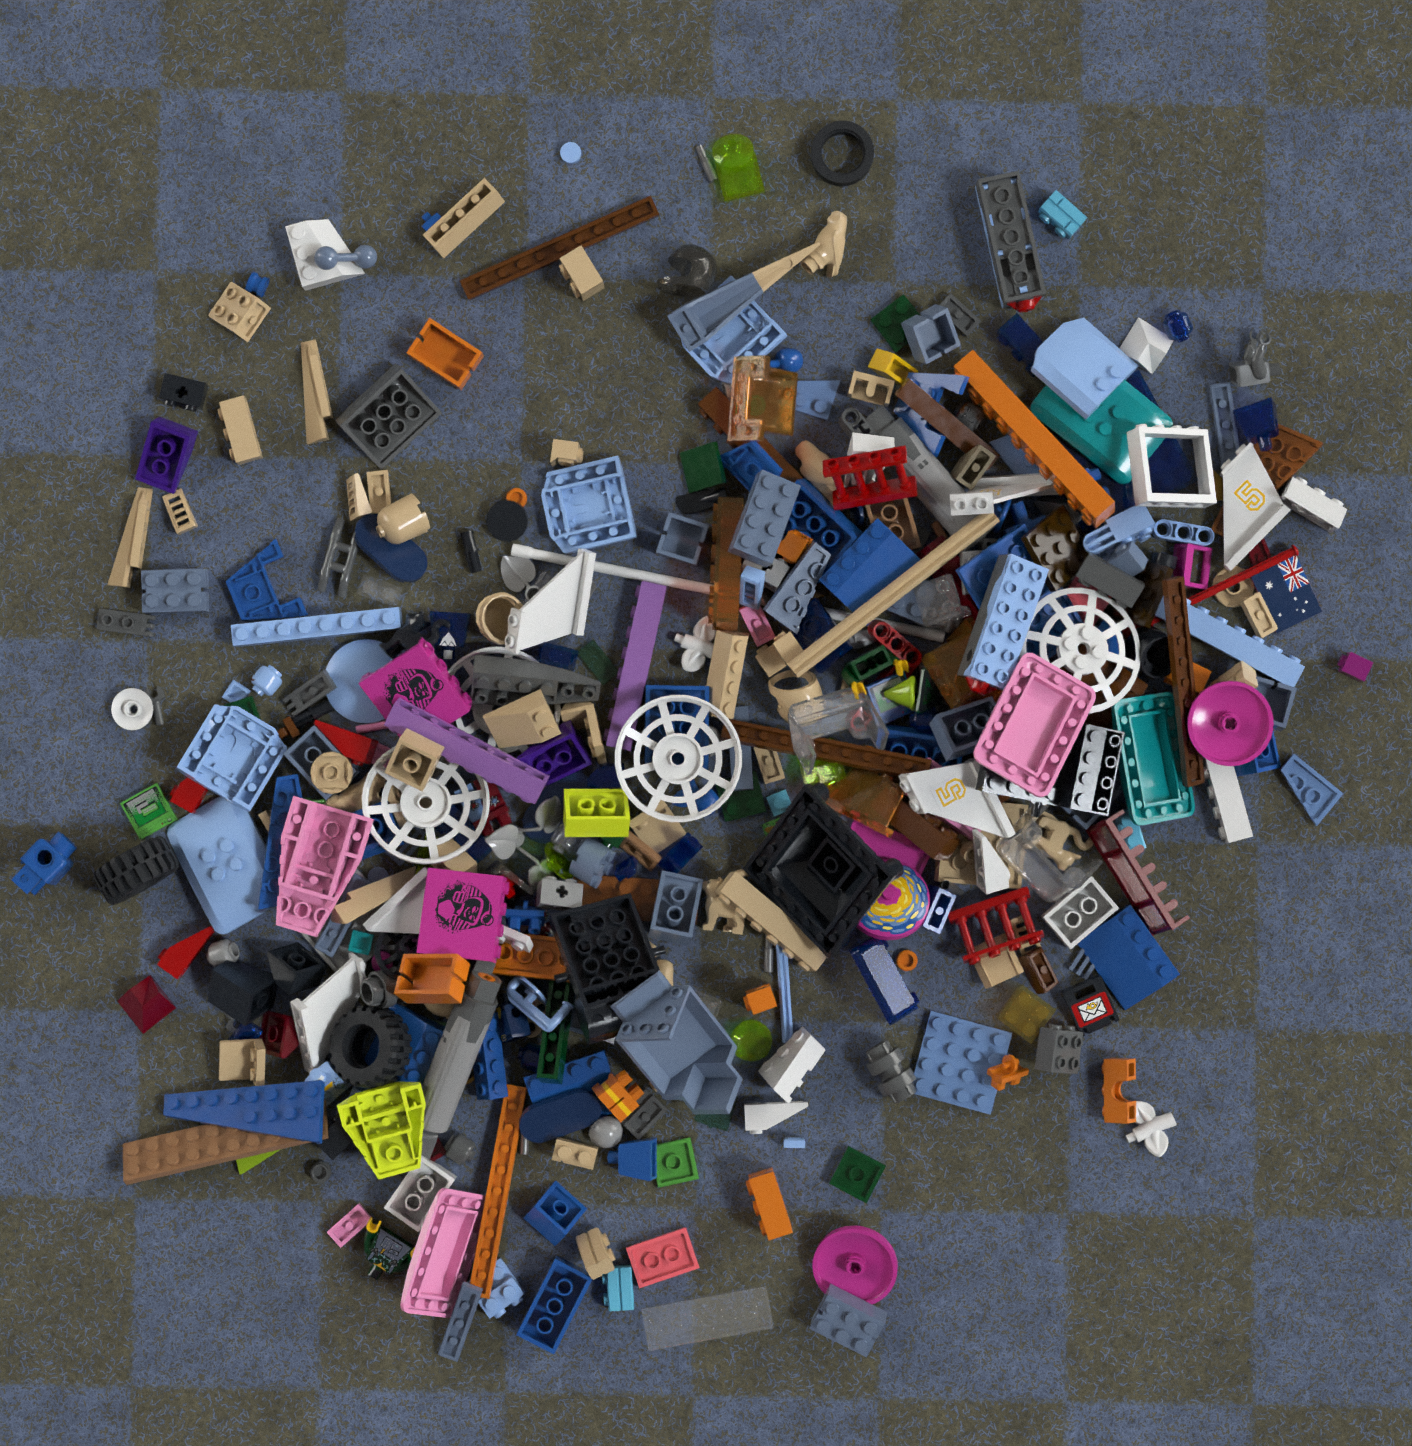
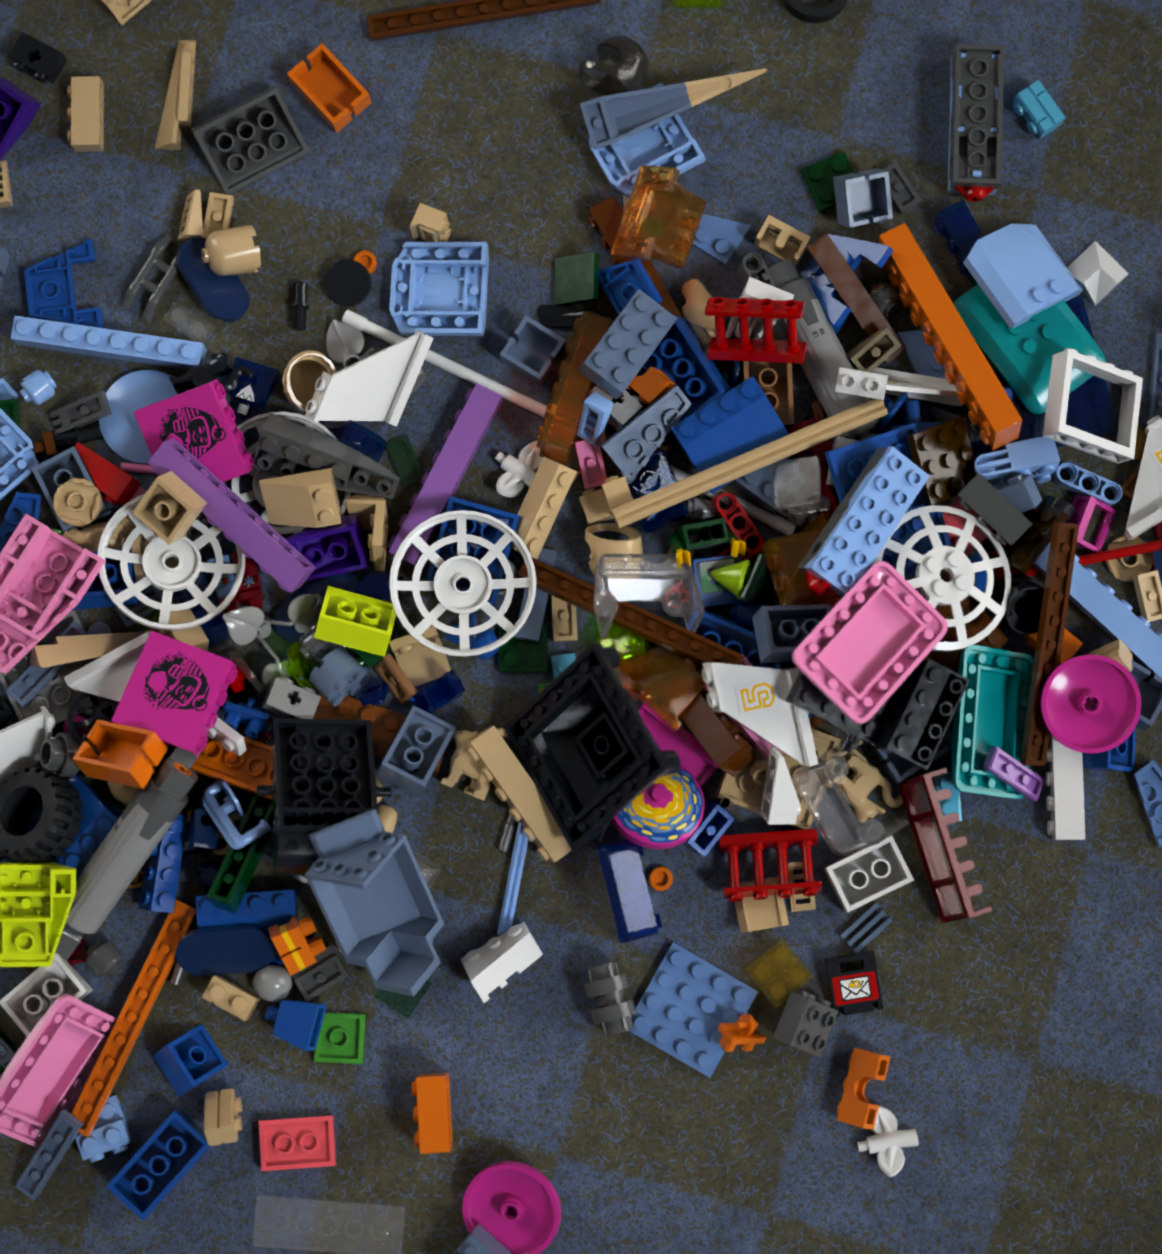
camera: 15 degrees right, 5 degrees down
teal plate [348,930,374,955] -> none
tan brick [559,246,604,301] -> none
medium azure brick [602,1264,634,1311] -> none
clear neon green dish [731,1019,772,1062] -> none
orange arch [743,983,777,1015] -> none
white slope [744,1101,808,1134] -> none
blue piece [754,348,803,375] -> none
light blue tile [783,1137,805,1148] -> none
tan animal [800,211,847,278] -> none
dark green plate [829,1145,886,1204] -> none
yellow slope [868,348,918,385] -> none
reddish brown slope [1018,946,1059,994] -> none
blue slope [1077,905,1180,1010] -> none
clear blue head [1162,310,1193,343] -> none
none -> medium lavender tile [983,746,1045,802]

